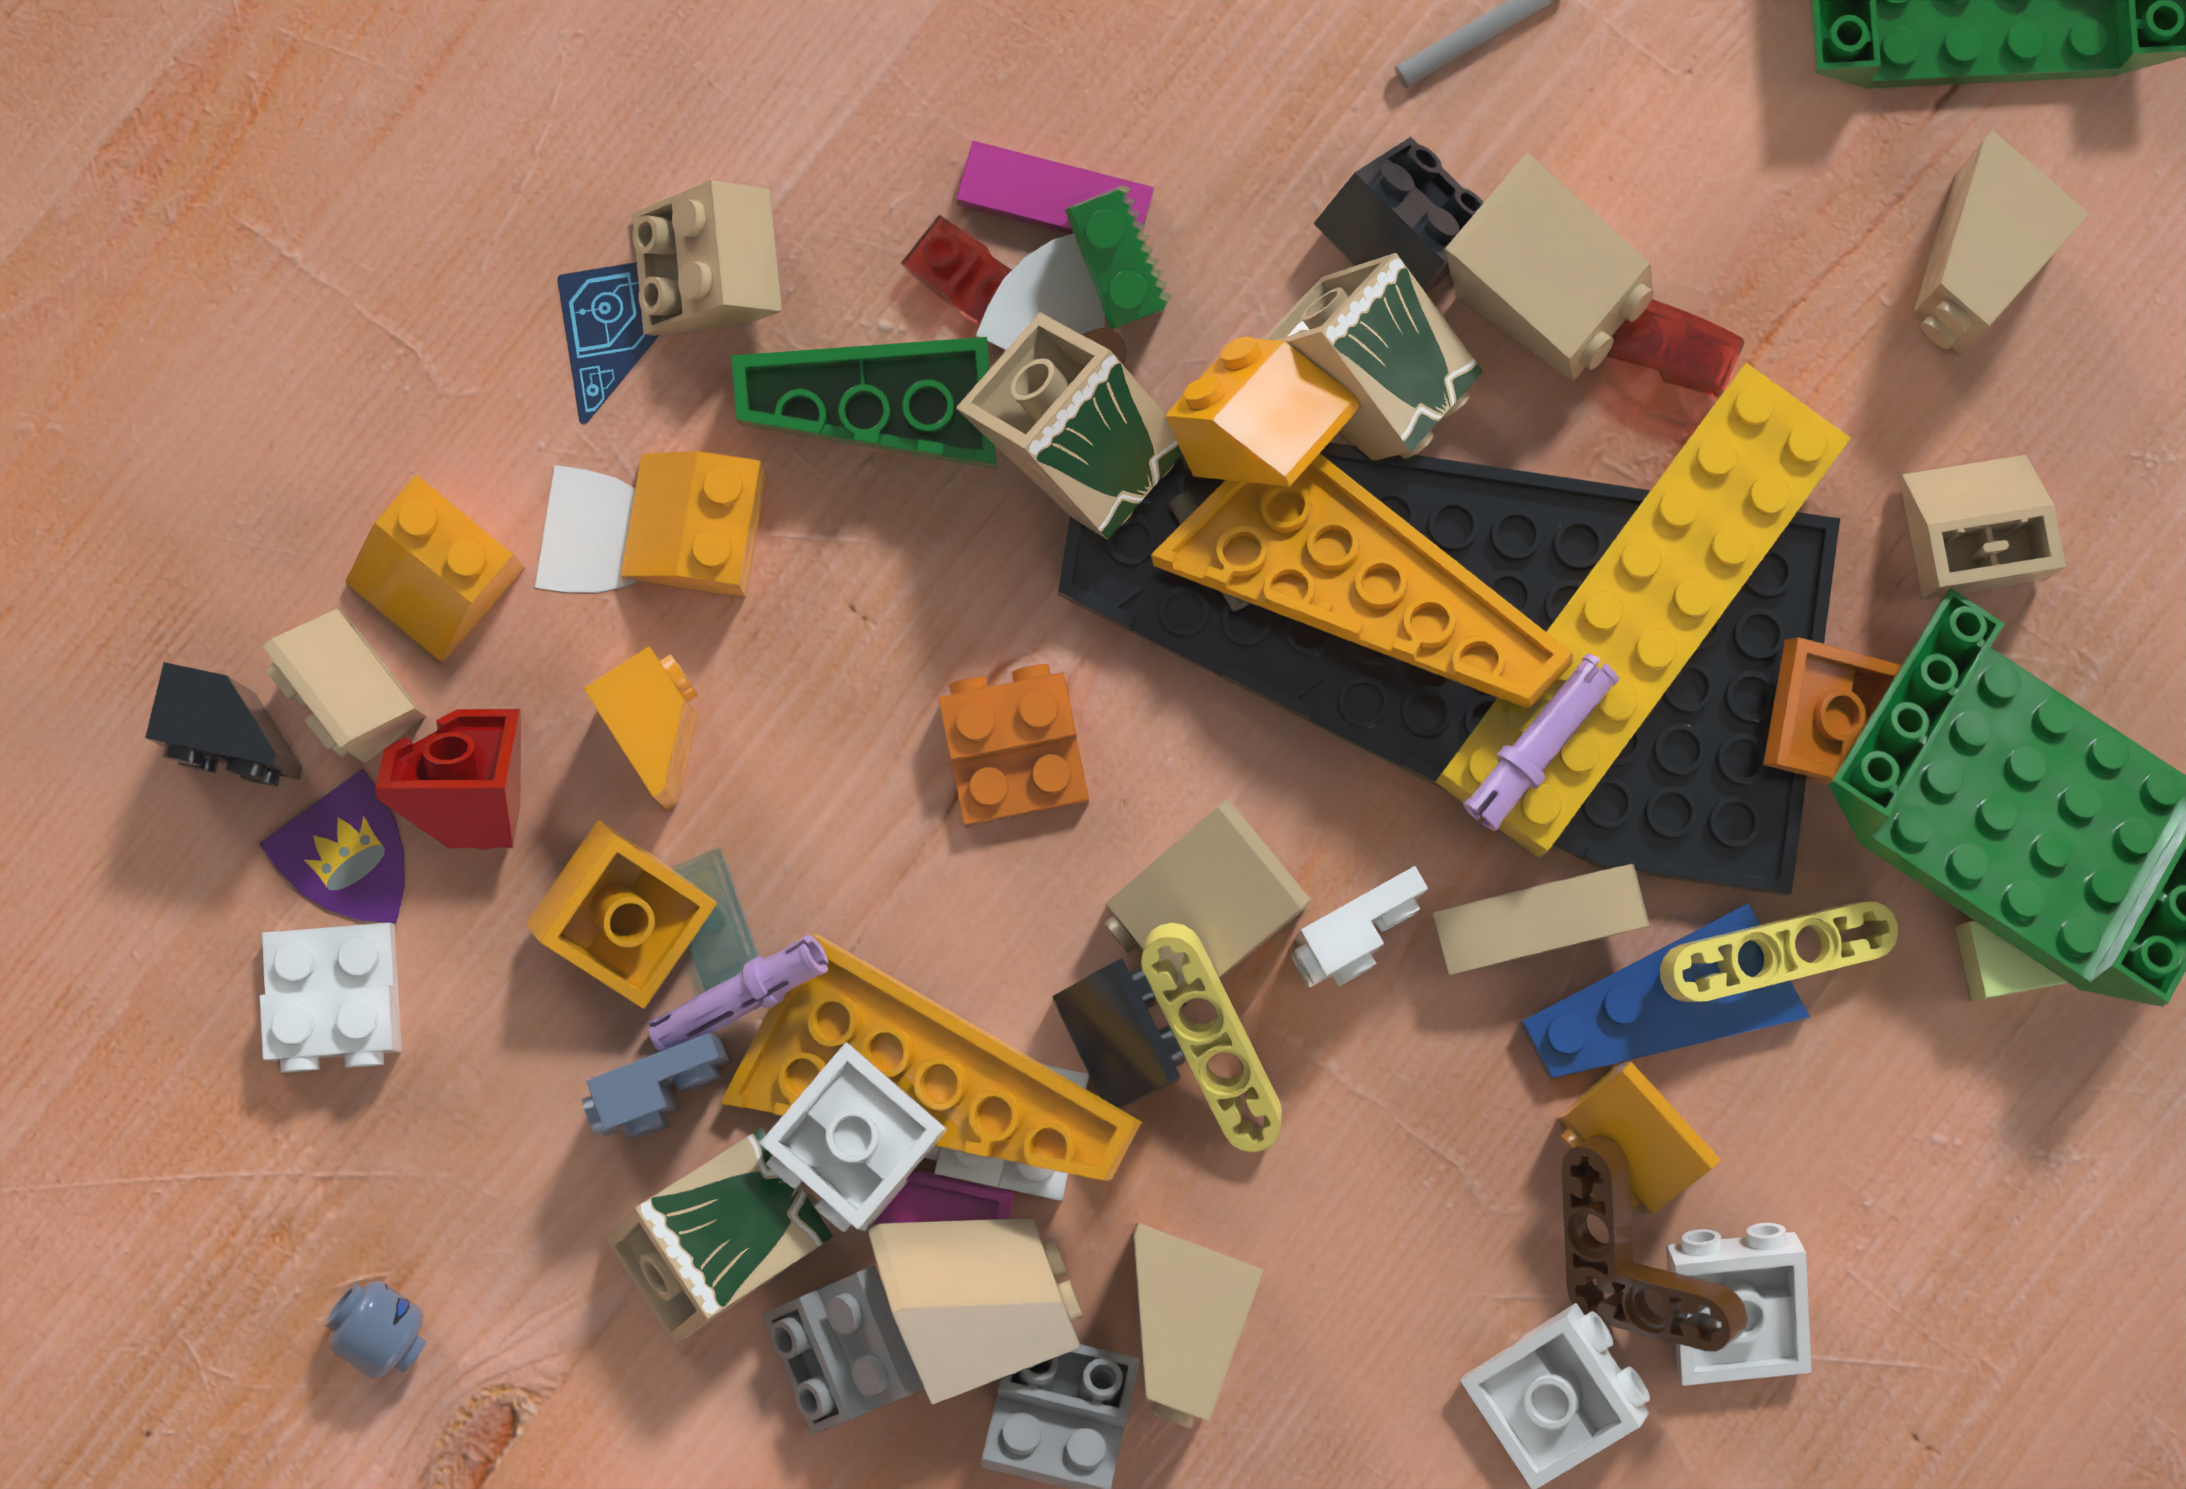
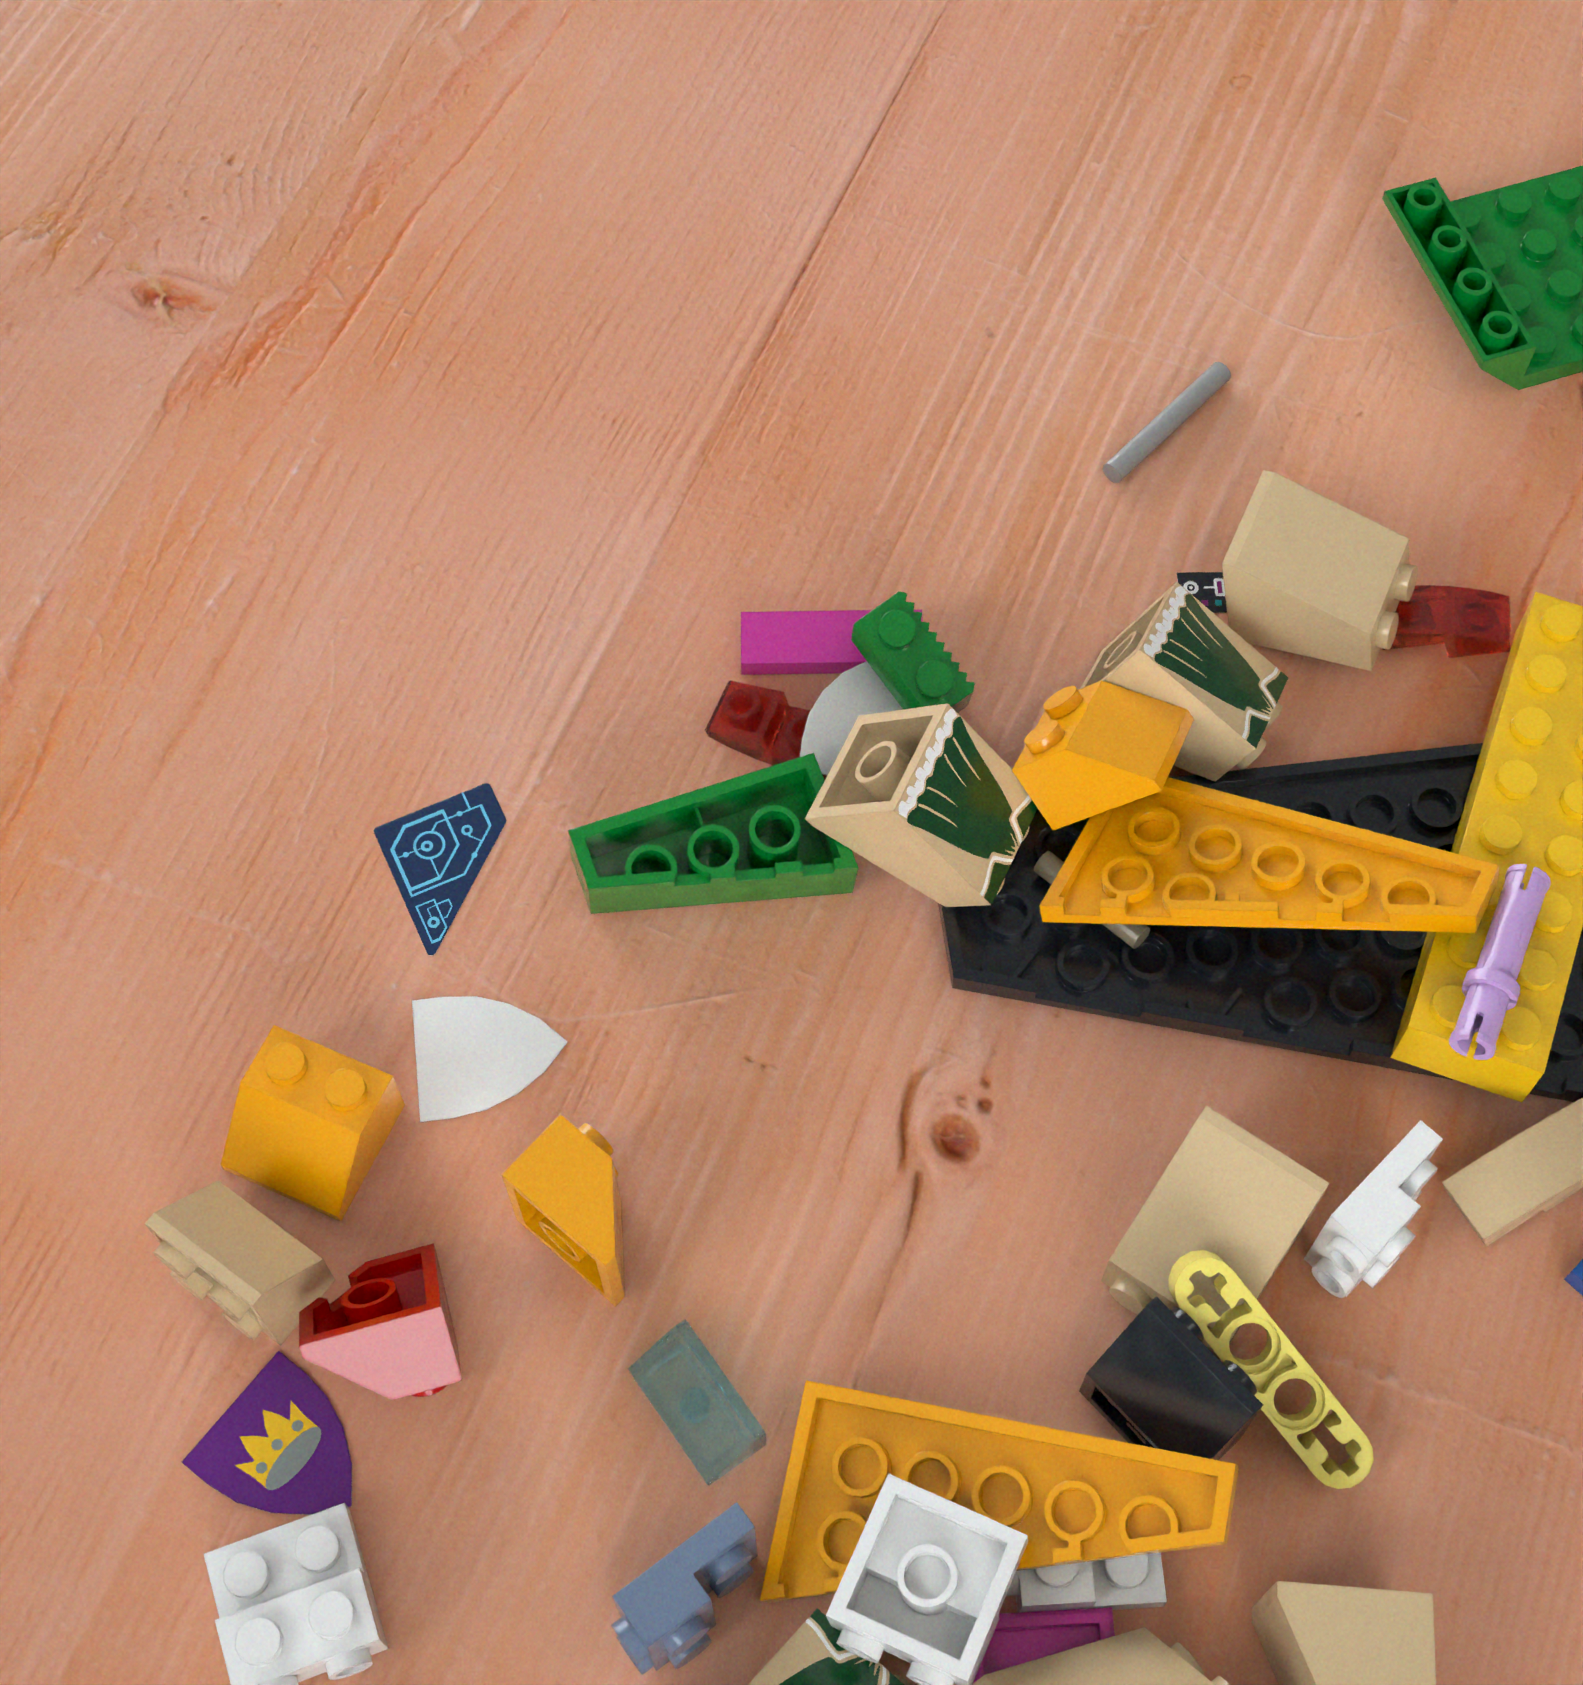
camera: 15 degrees left, 20 degrees down
black slope [145,662,302,787] -> none
light orange slope [525,819,718,1009] -> none
light orange slope [620,451,767,598] -> none
tan slope [632,180,782,336] -> none
lavender pin [648,935,828,1052] -> none
orange plate [938,664,1089,827] -> none
black slope [1313,137,1483,294] -> none

